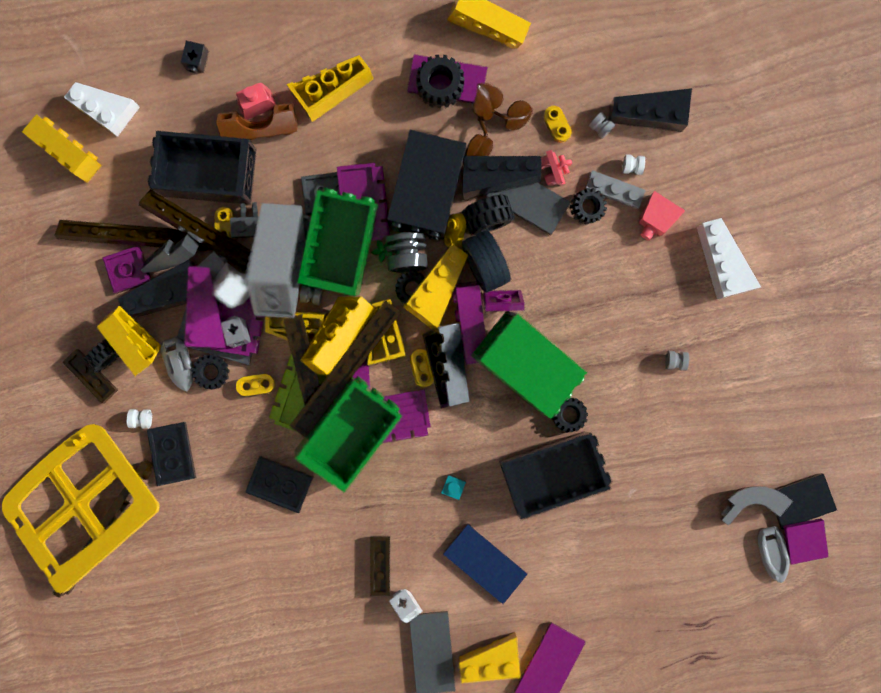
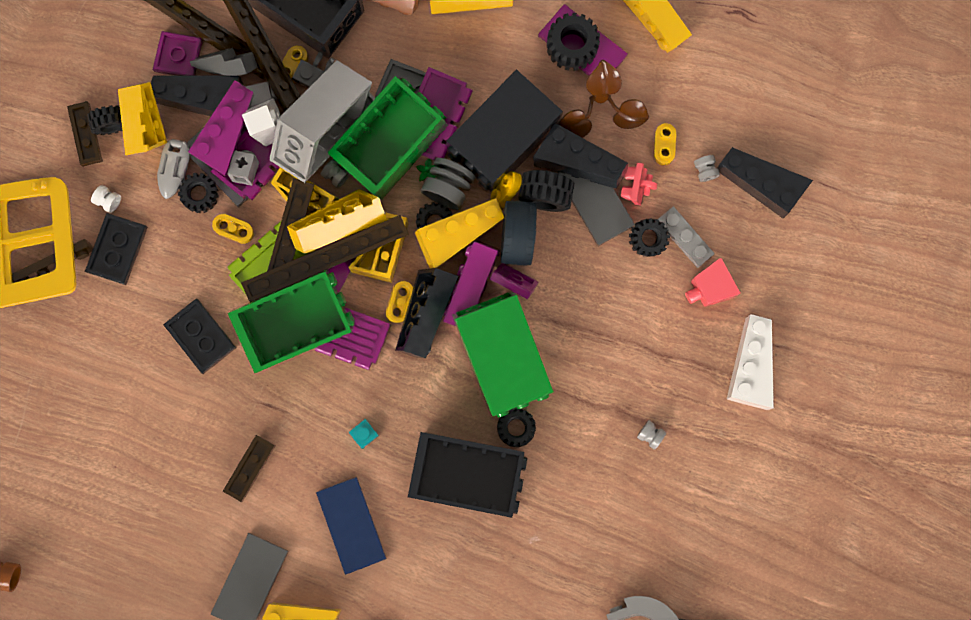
camera: 30 degrees right, 5 degrees down
white brick [390,589,422,623] -> none
white wheel [622,154,645,175] -> none

